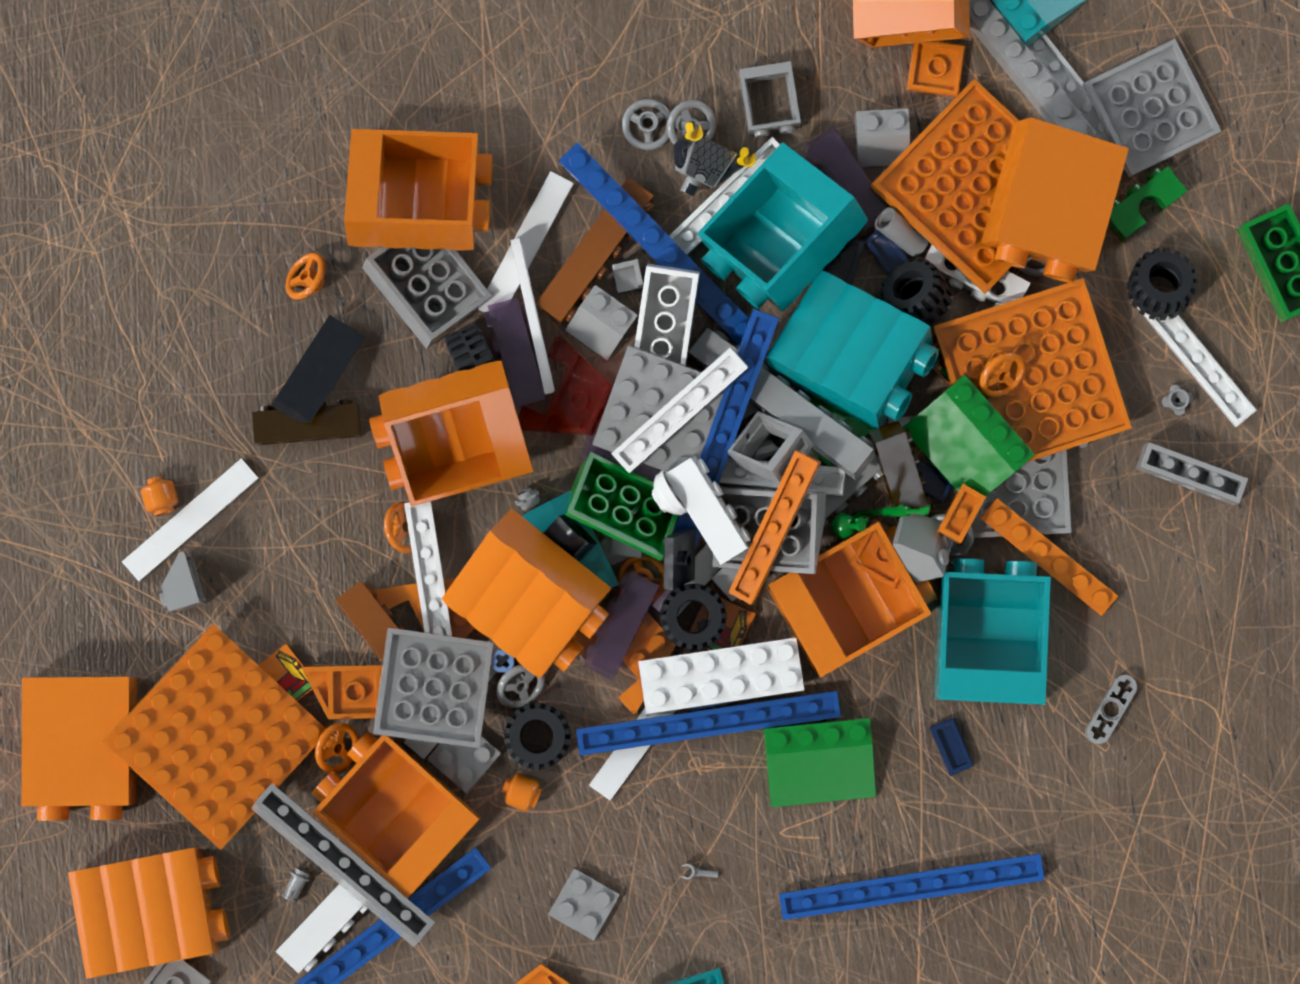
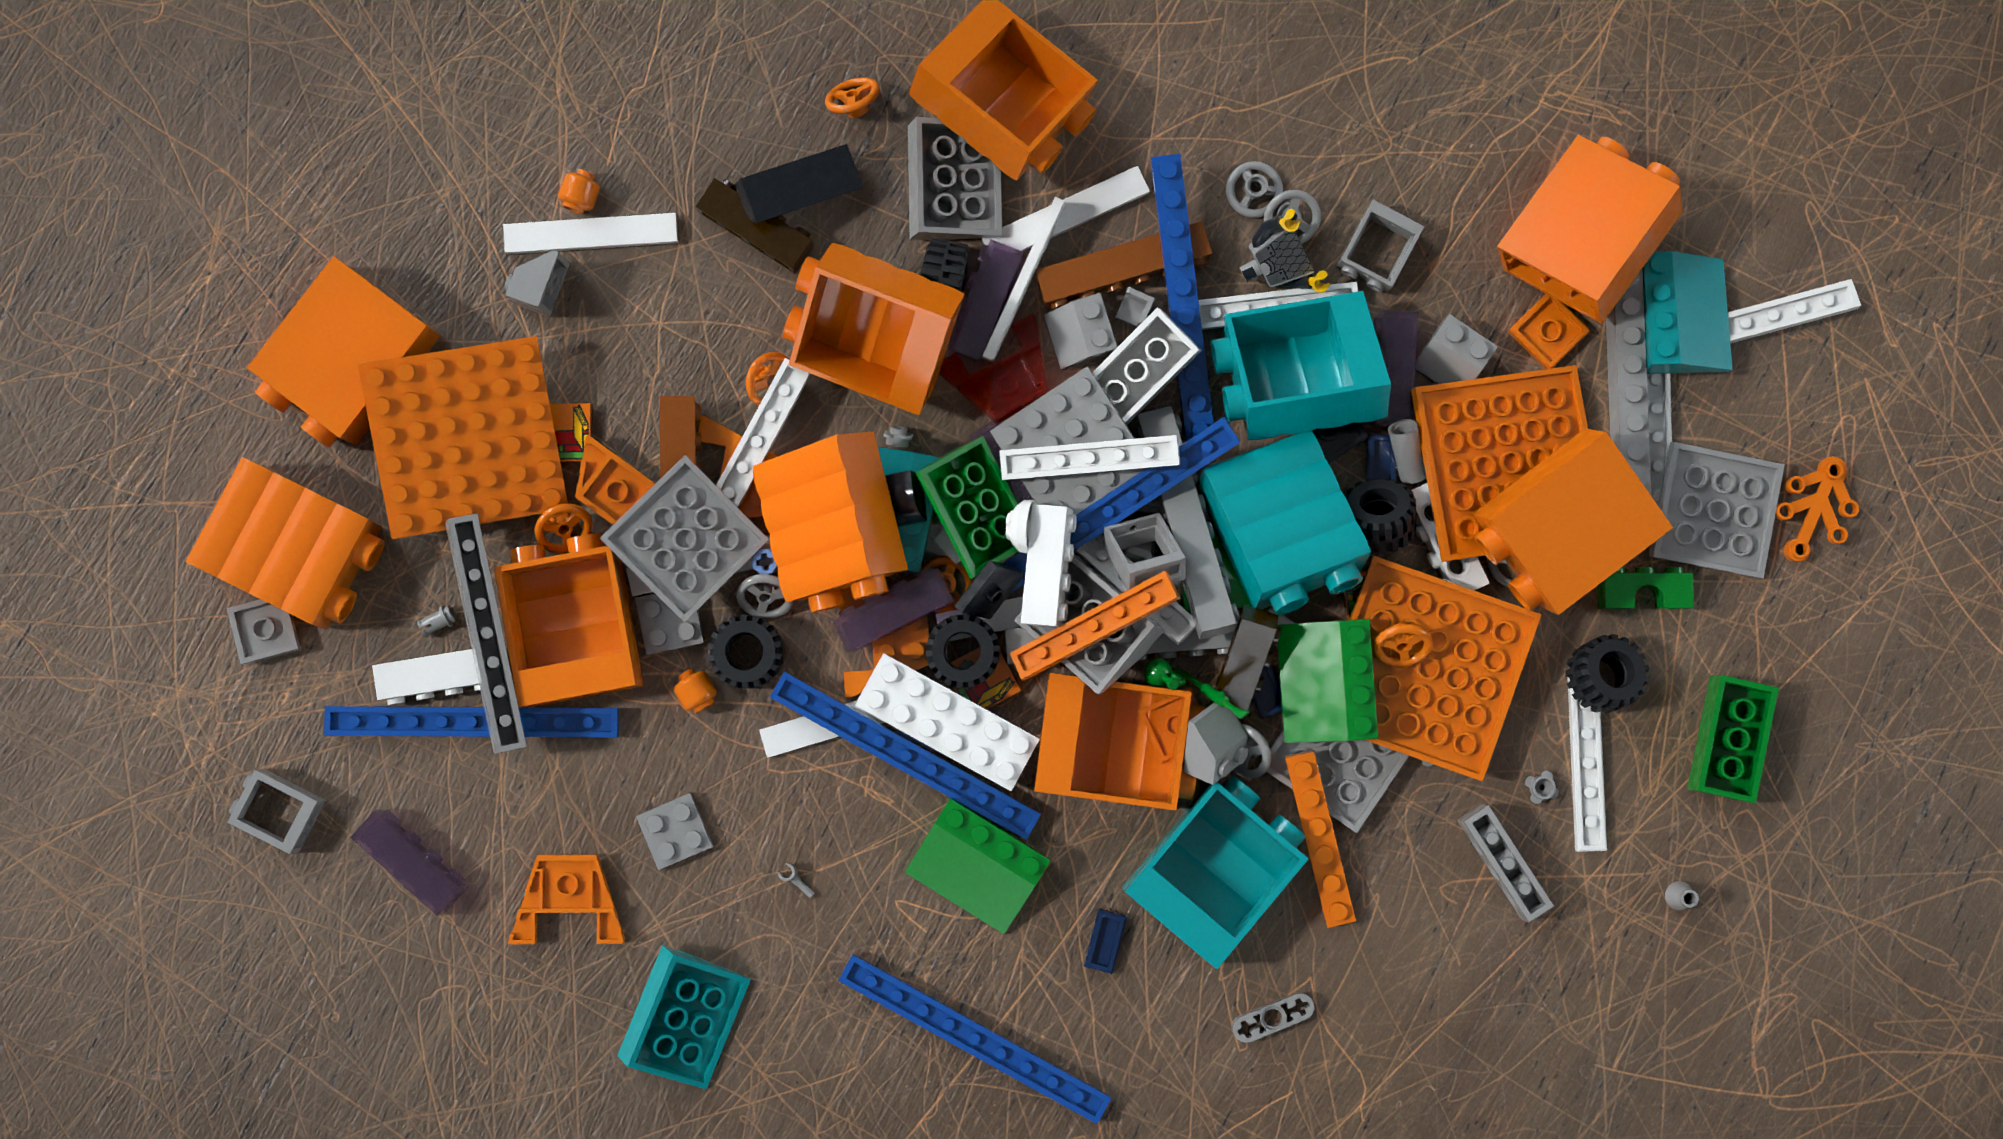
camera: 40 degrees right, 0 degrees up
orange plate [937,484,986,544] -> none
none -> orange plant [1775,456,1859,562]

